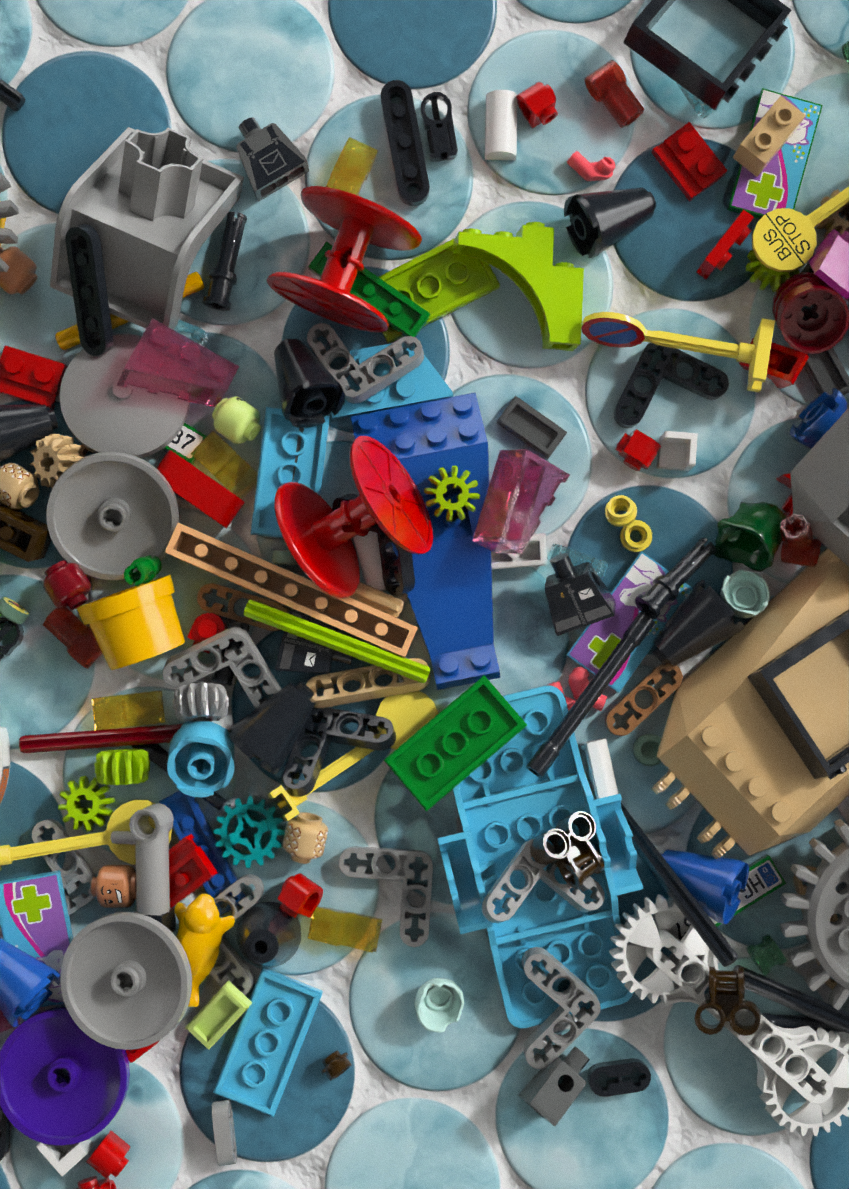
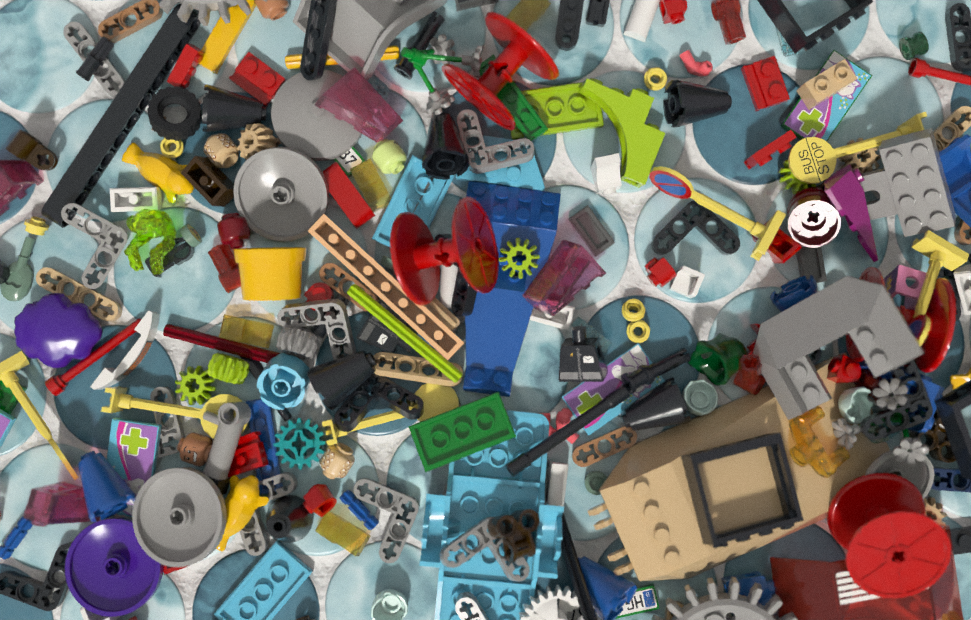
camera: 25 degrees right, 0 degrees up
green pin [124,555,162,586] -> none
yellowish green tile [185,980,252,1050] -> none
none -> blue axle [340,489,379,530]
none -> light grey plant [401,34,483,115]
none -> white arch [591,153,622,196]
none -> light yellow plate [644,67,667,91]

